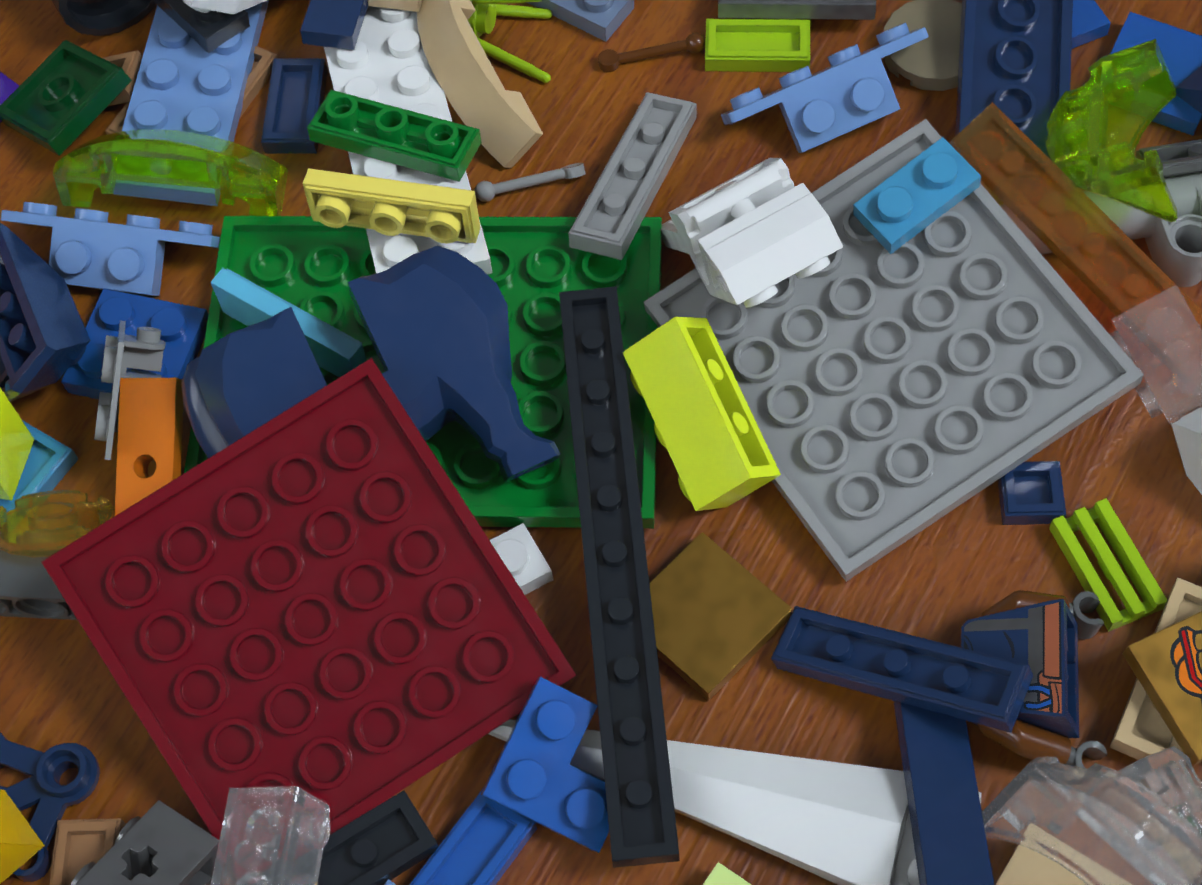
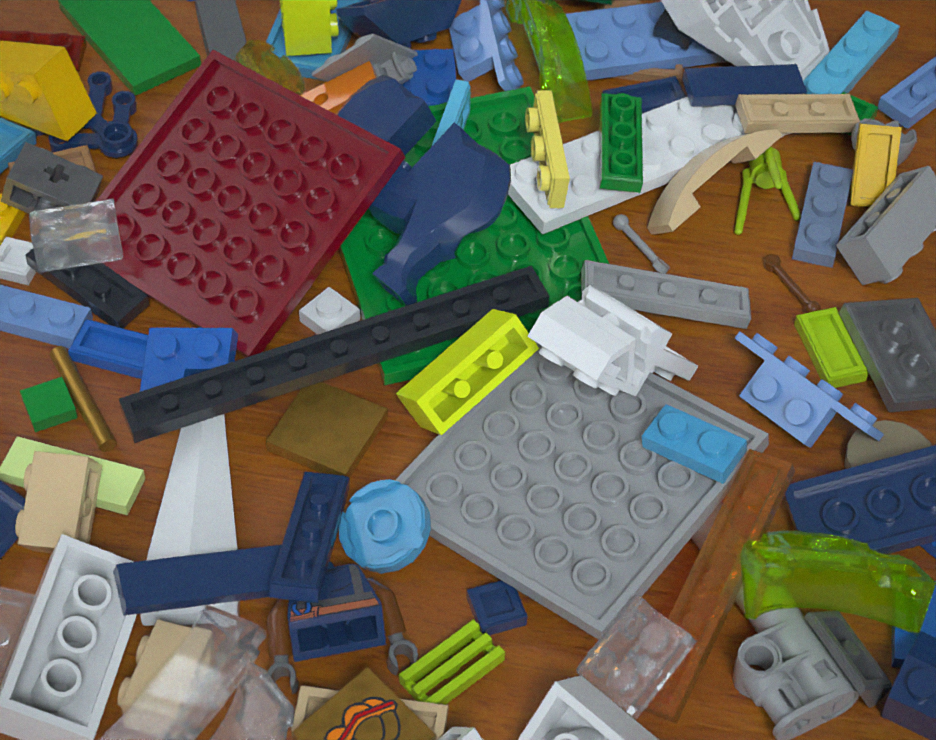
camera: 65 degrees right, 10 degrees down
none -> dark azure tile [339,479,431,574]

